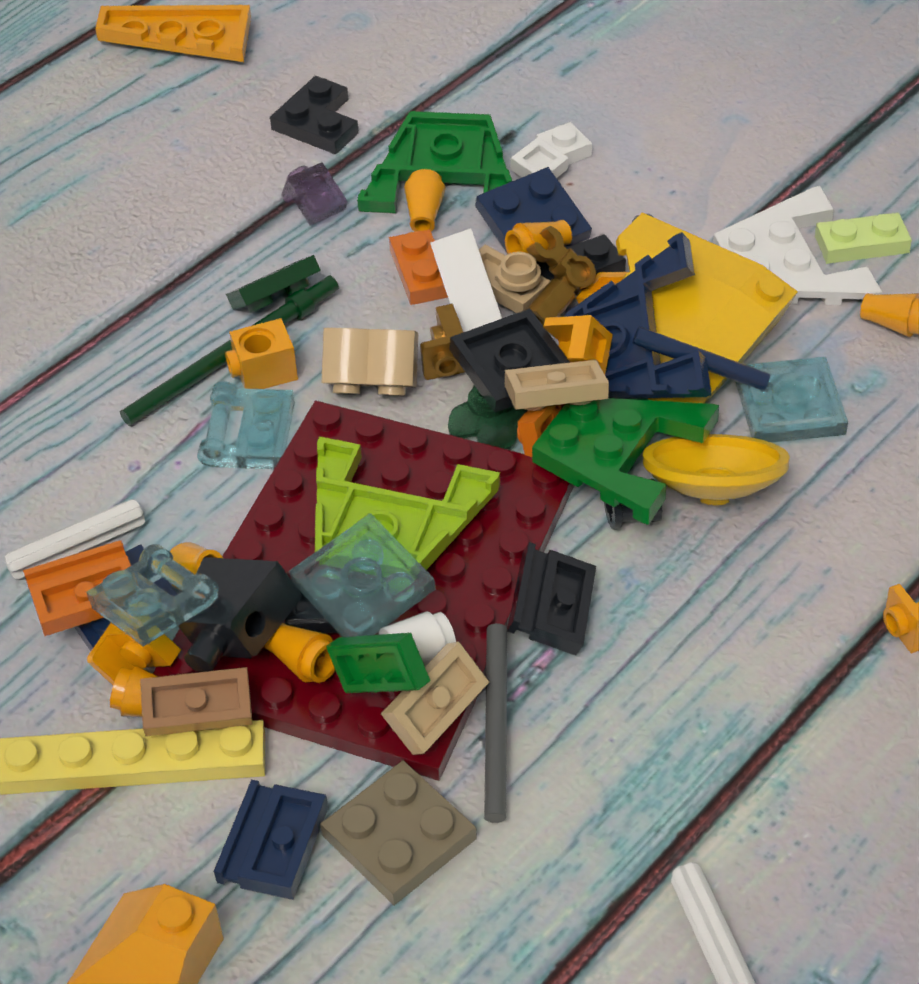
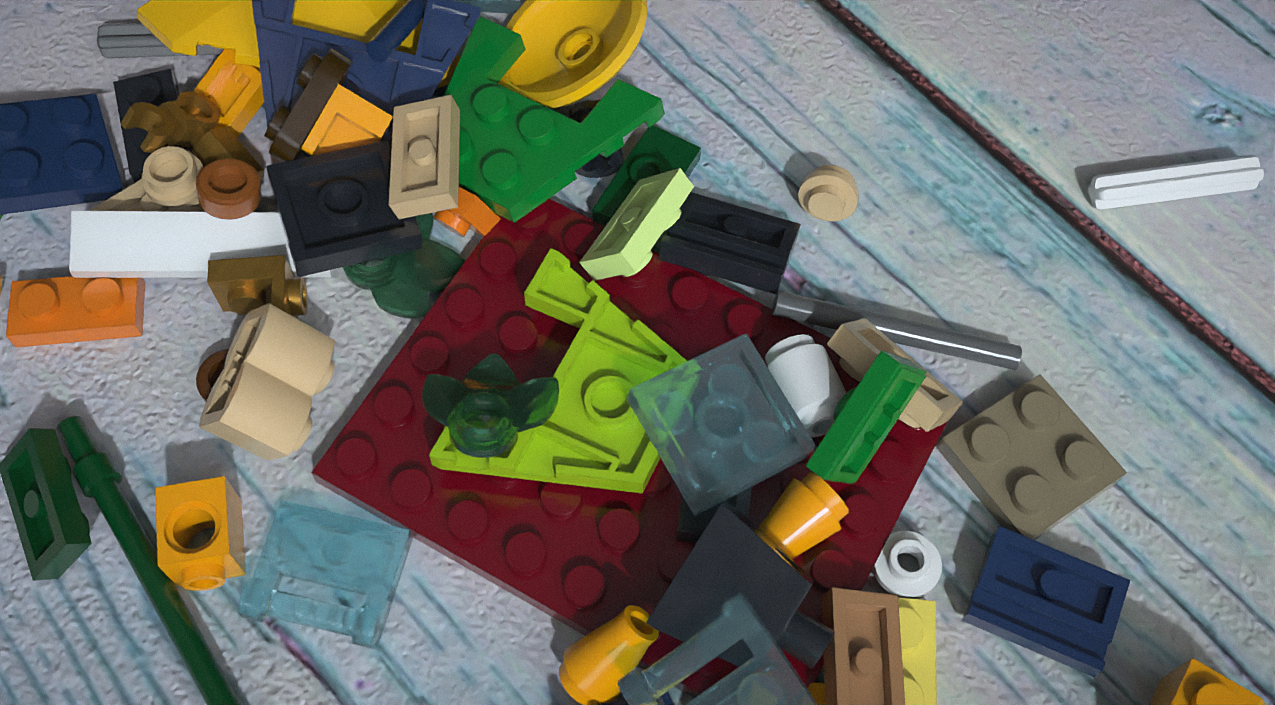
camera: 85 degrees left, 15 degrees up
light orange cone [505,220,572,262] -> none
none -> dark orange tile [196,159,262,220]
none -> dark brown plate [264,49,354,162]
none -> clear green plate [422,353,559,458]
none -> yellowish green plate [579,168,694,281]
none -> dark green plate [592,125,701,226]
none -> tan plate [798,165,859,222]
none -> white plate [873,531,942,599]

